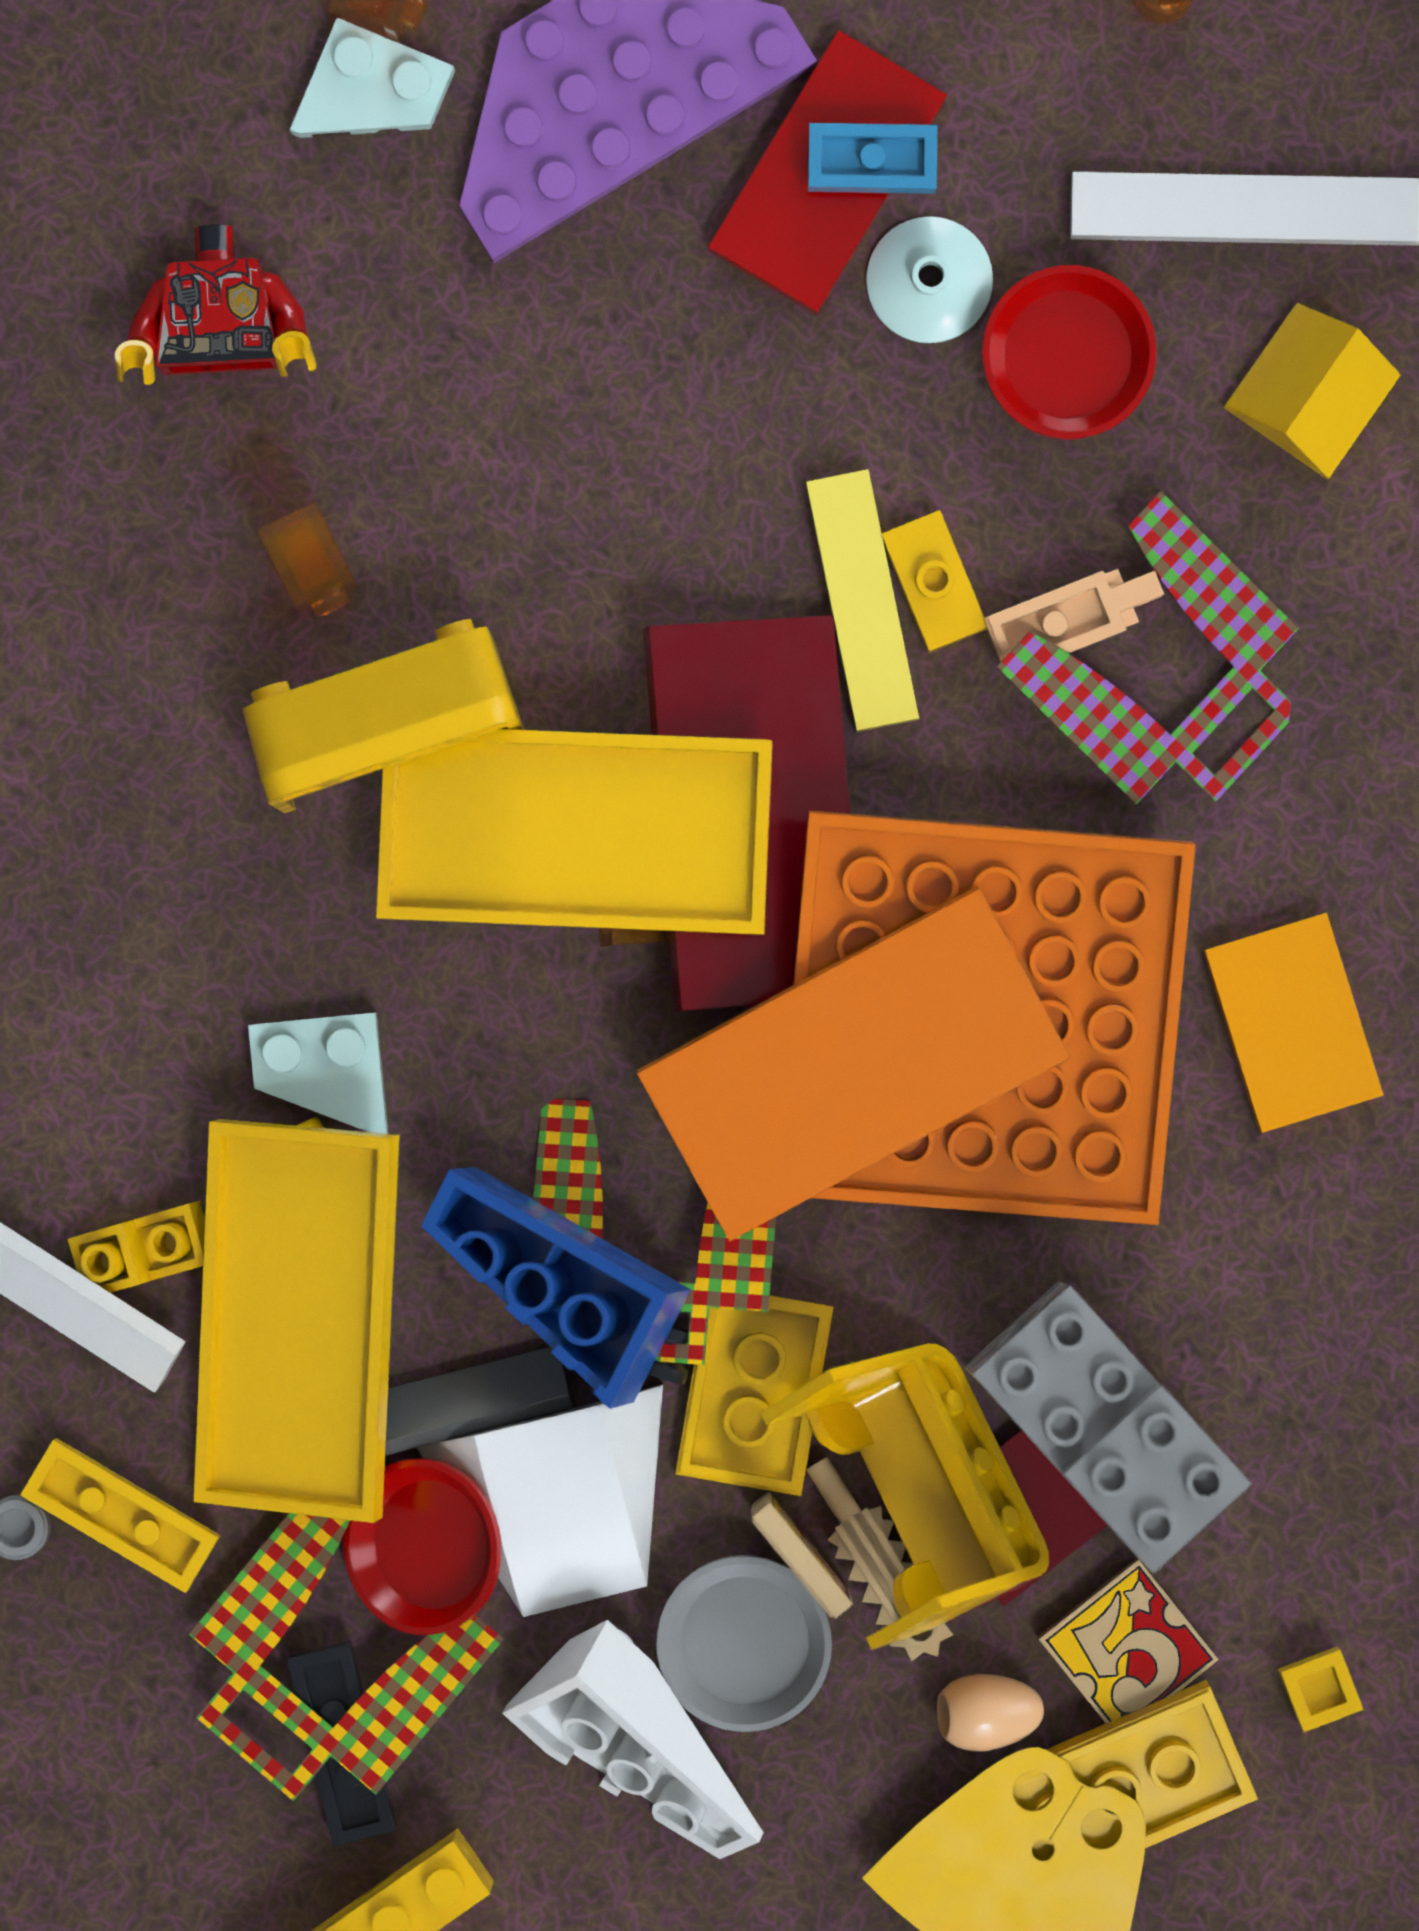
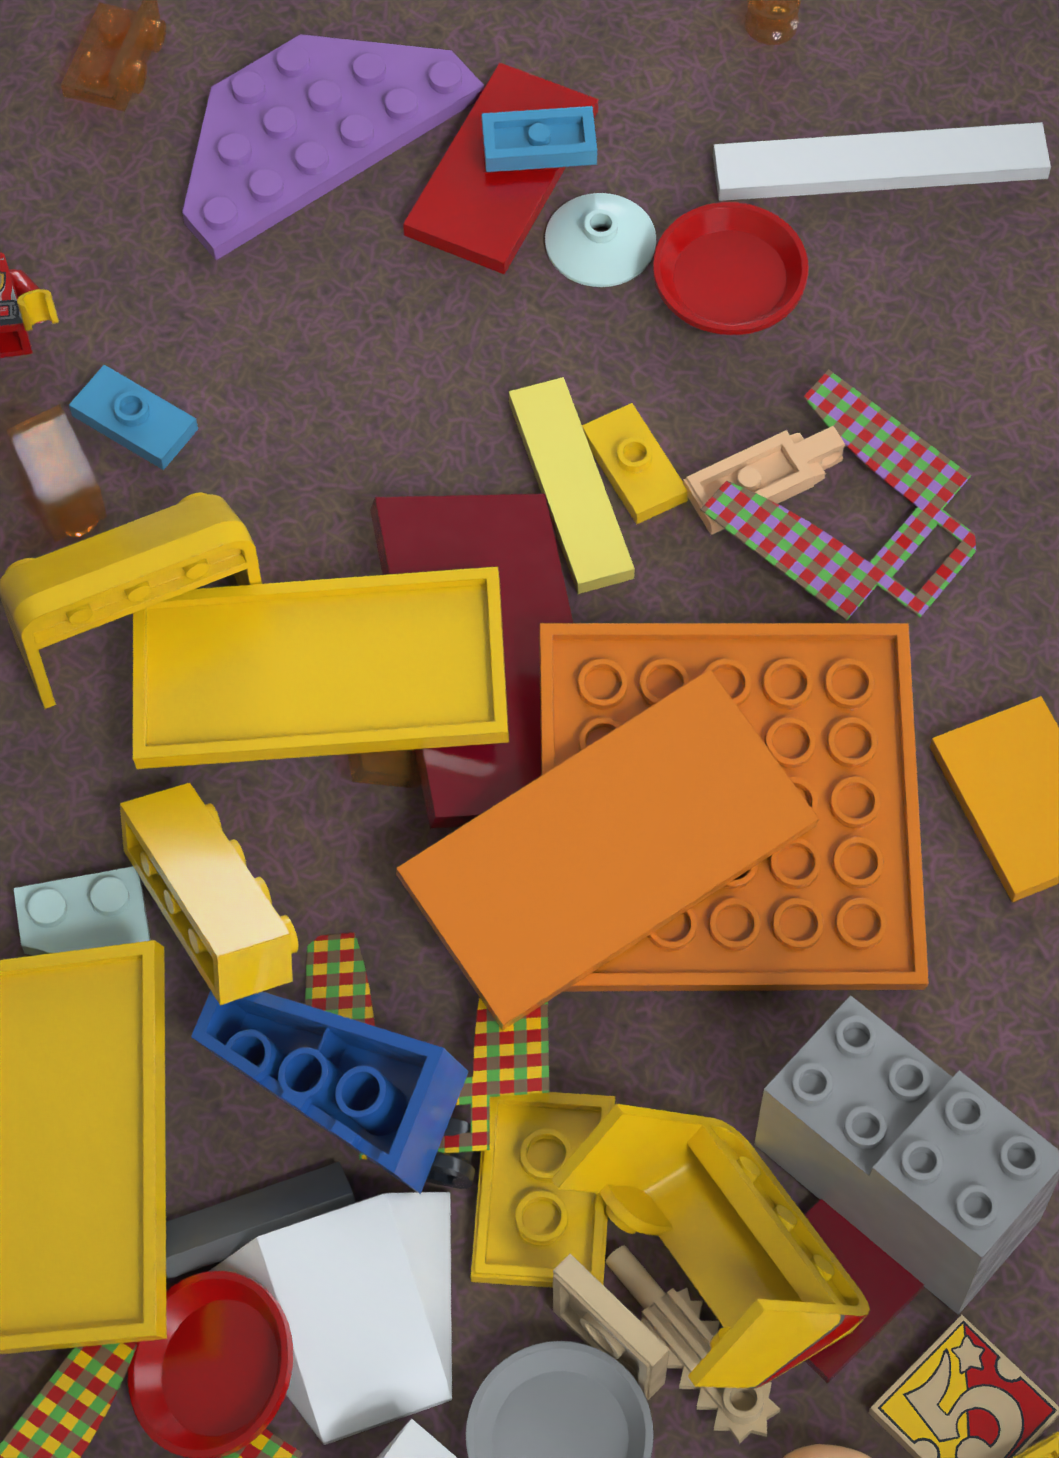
camera: 10 degrees left, 25 degrees down
light aqua wing [290,18,455,138] -> none
yellow slope [1223,303,1401,480] -> none
none -> dark azure plate [69,365,198,470]
none -> yellow brick [120,783,298,1005]

